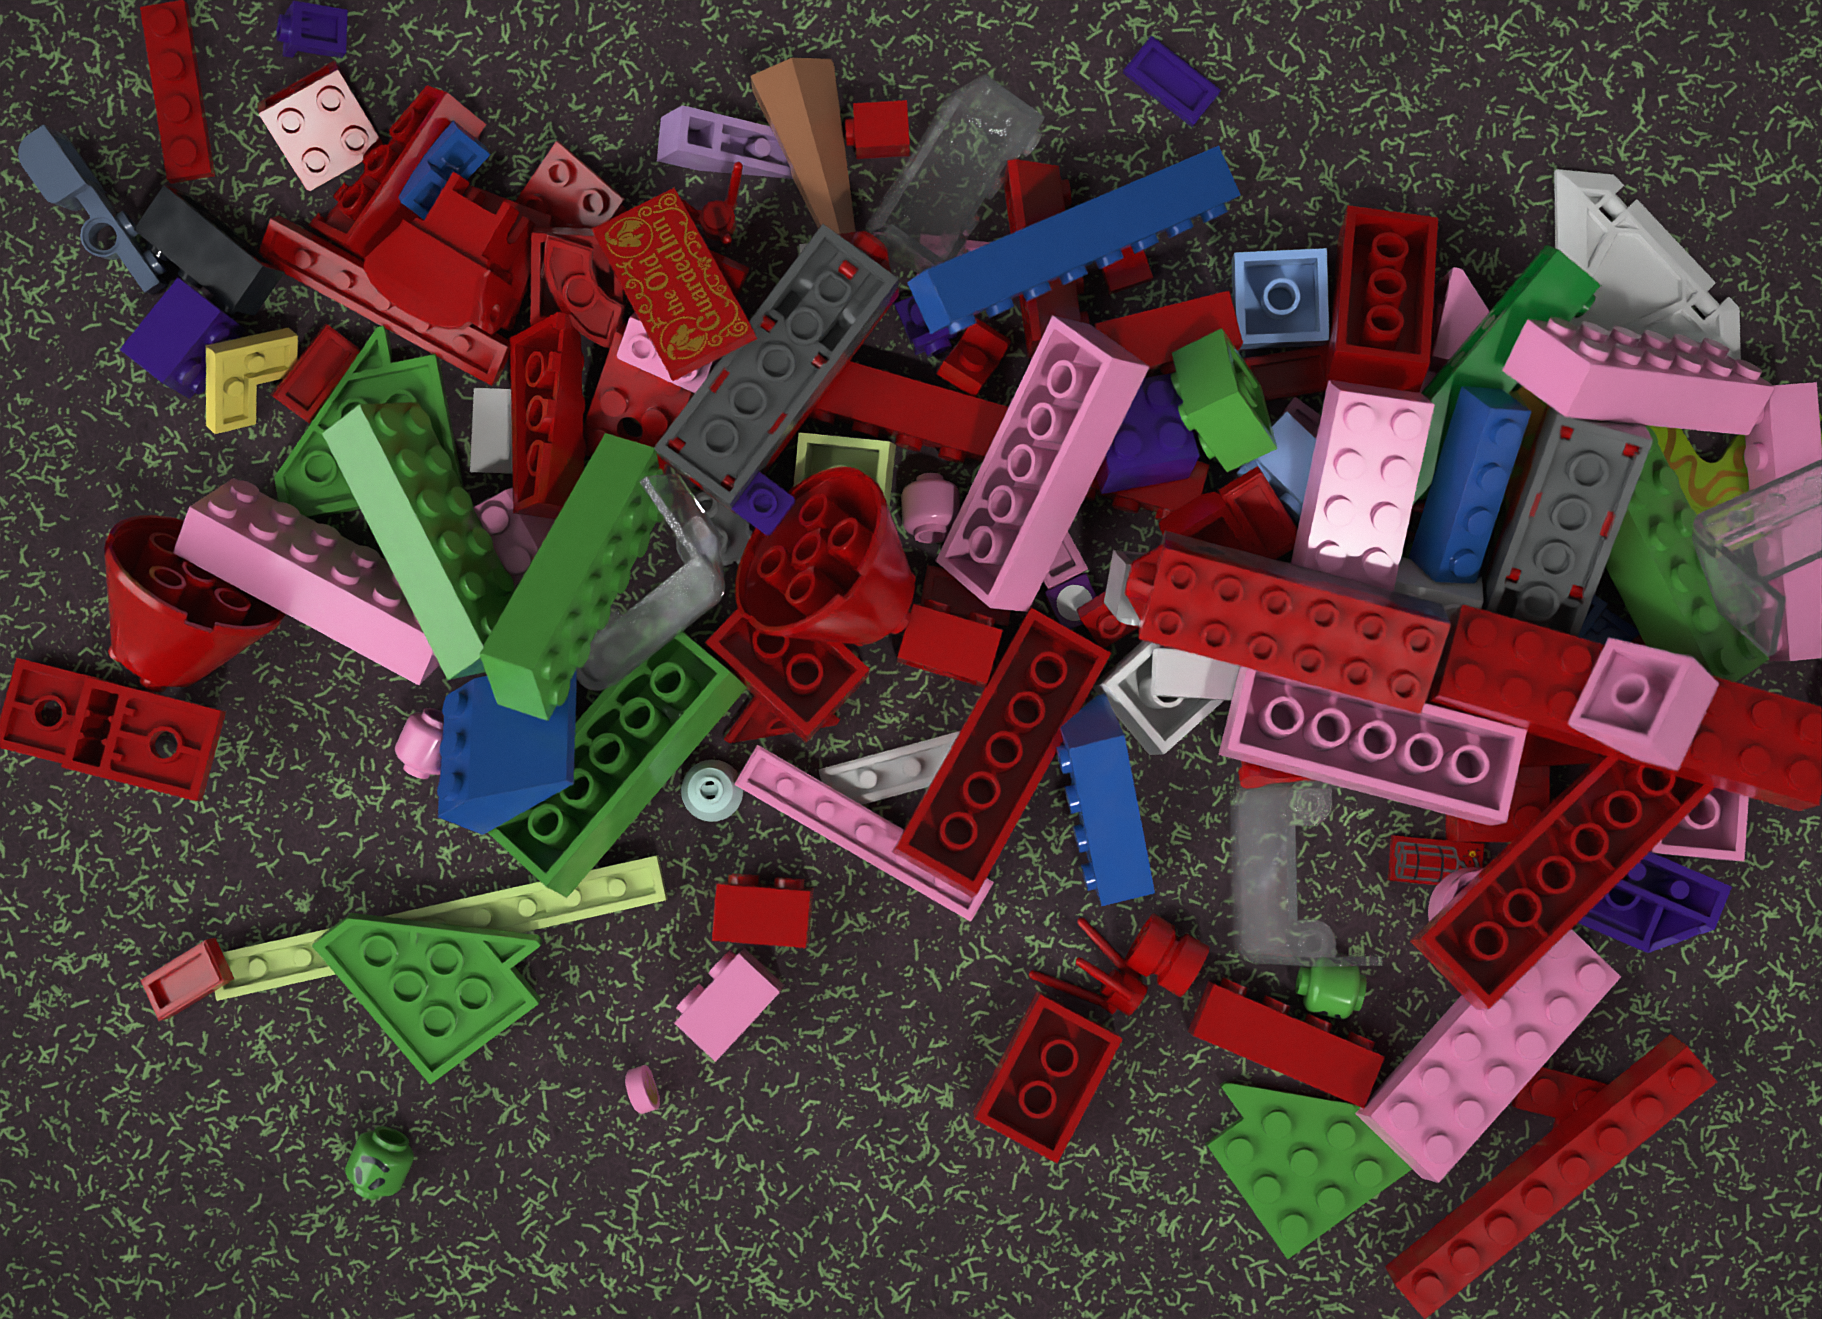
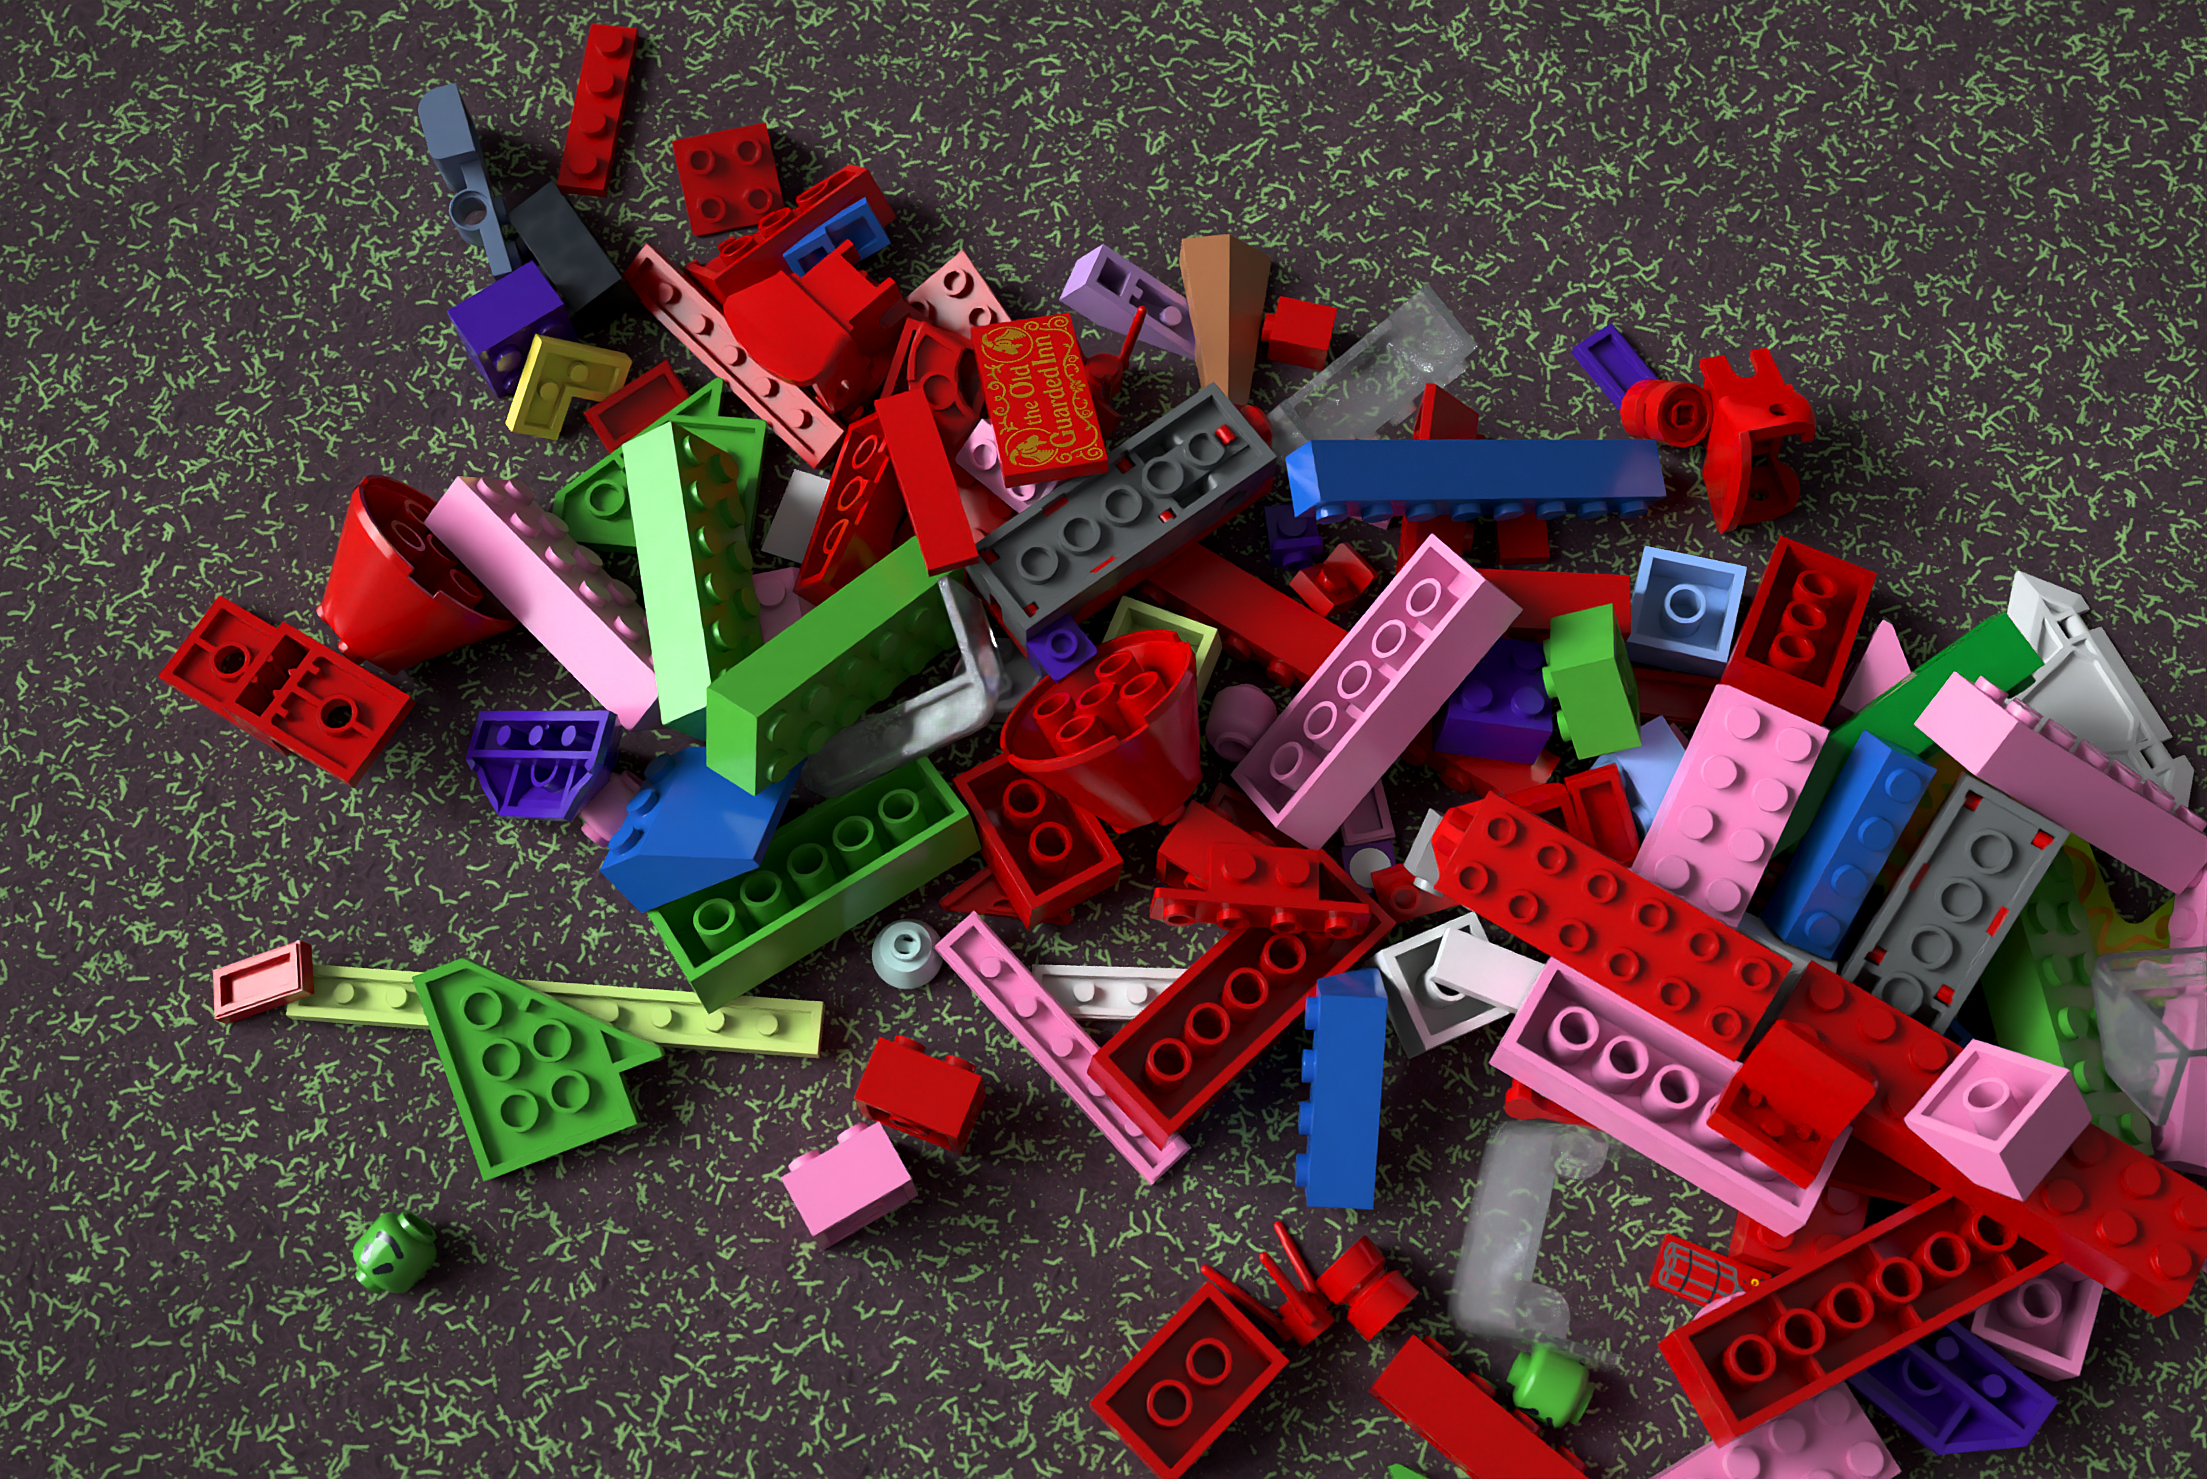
camera: 20 degrees right, 15 degrees down
dark purple bracket [276,0,348,58] -> none
bright pink tile [625,1065,660,1114] -> none
none -> dark purple wedge [465,710,623,822]
none -> red slope [874,387,980,577]
none -> red bracket [1150,842,1372,939]
none -> red wheel [1620,378,1713,448]
none -> red piece [1699,347,1817,534]
none -> red bracket [1705,1020,1879,1190]

